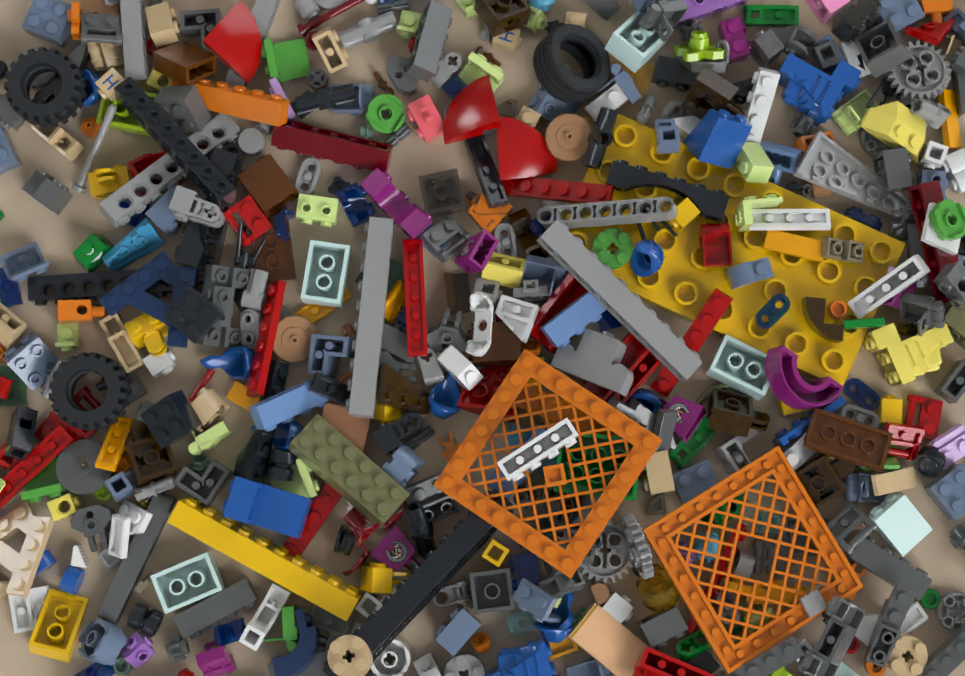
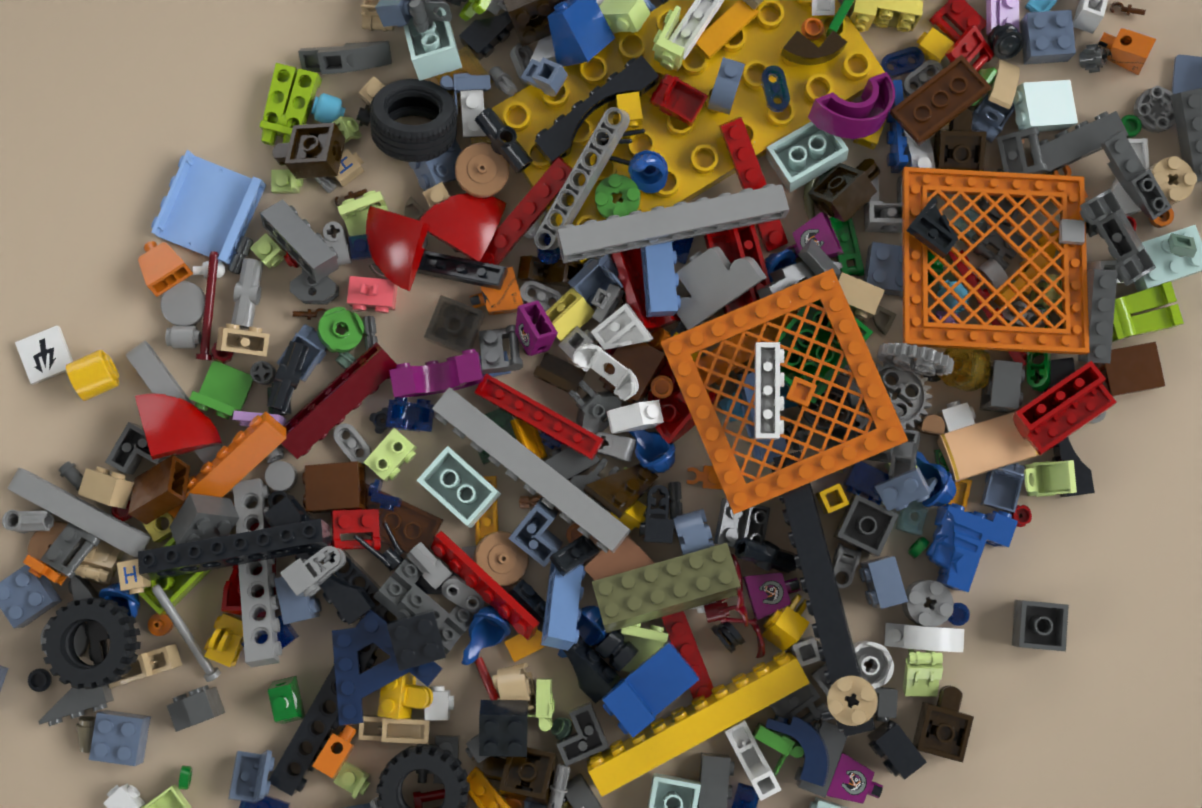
camera: 55 degrees left, 0 degrees up
dark azure wing [102,217,165,271] -> none
orange tile [470,632,492,654] -> none
none -> orange plate [650,375,673,398]
none -> black wing [906,197,958,258]
none -> green tile [908,536,929,559]

